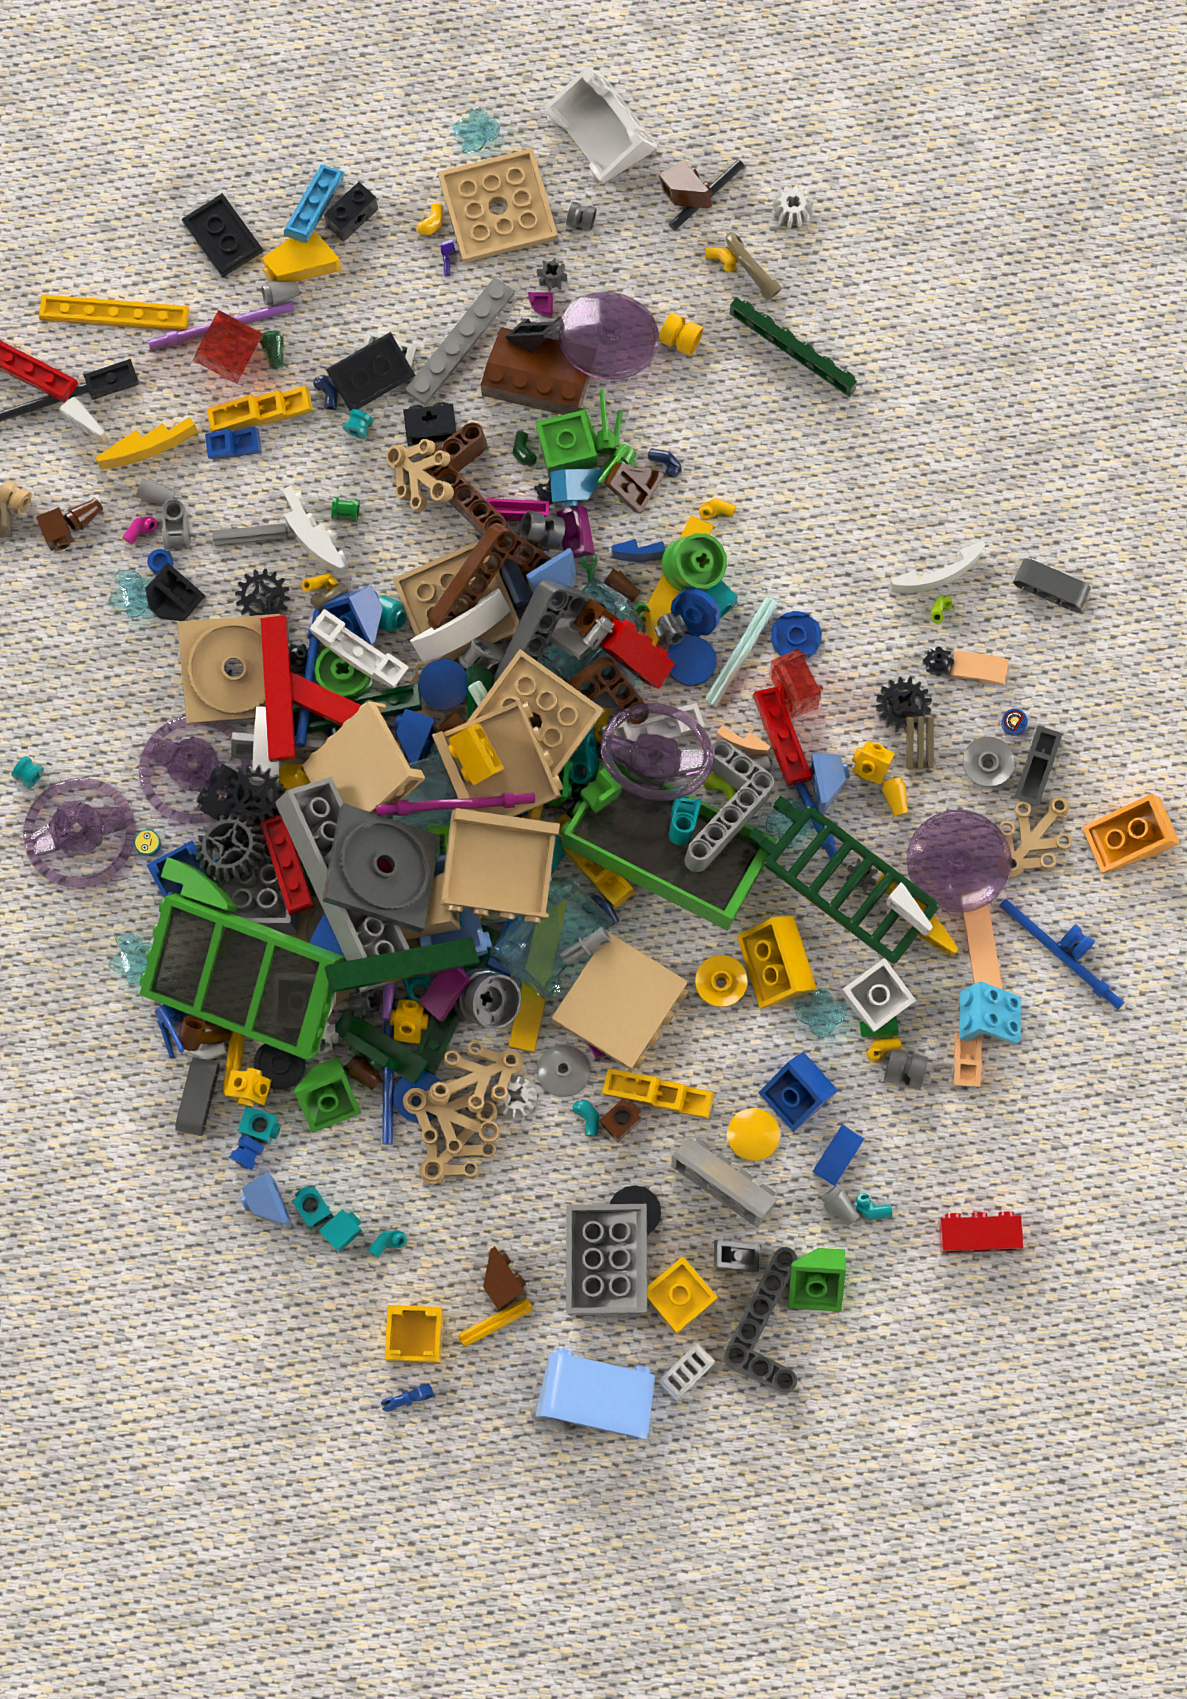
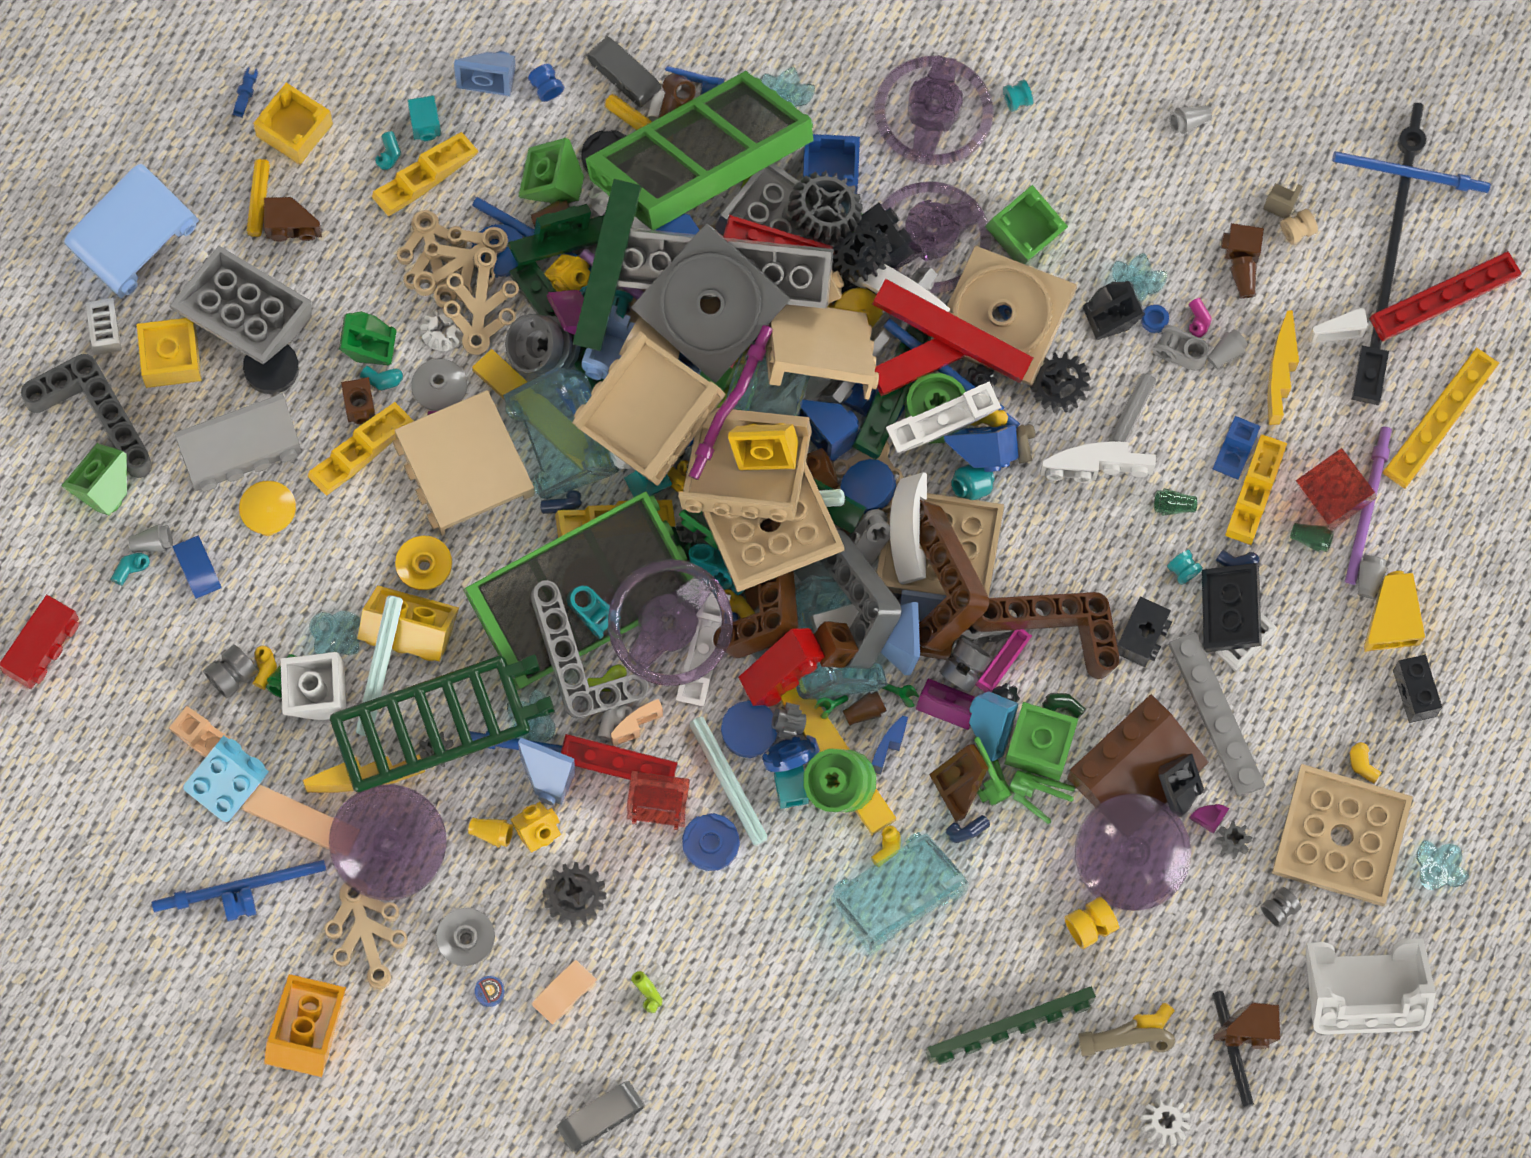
camera: 115 degrees right, 5 degrees down
tile [134,829,161,857] -> none
bright green slope [161,857,238,913] -> none
black tile [181,193,263,278] -> none
yellow brick [225,1068,271,1108] -> none
teal brick [237,1106,281,1144] -> none
dark azure tile [284,164,344,243] -> none
teal brick [292,1186,333,1230] -> none
yellow arm [301,573,338,592] -> none
green bush [331,497,360,522] -> none
tan plant [386,439,454,511] -> none
dark purple hand [441,240,456,276] -> none
light grey axle [560,927,611,965] -> none
bright green panel [580,766,624,813] -> none
light grey pin [583,616,614,650] -> none
dark grey slope [714,1240,759,1272] -> none
blue slope [758,1051,838,1132] -> none
white slope [886,883,933,936] -> none
white slope [889,541,985,593] -> none
dark tan tile [906,716,934,769] -> none
black plant [923,646,954,677] -> none
dark grey slope [1014,725,1063,806] -> none
none -> green slope [339,311,397,366]
none -> light aqua axle [356,596,403,736]
none -> yellow slope [372,132,478,217]
none -> clear light blue windscreen [831,832,969,956]
none -> bright green container [985,185,1068,264]
none -> clear green cone [1154,488,1198,516]

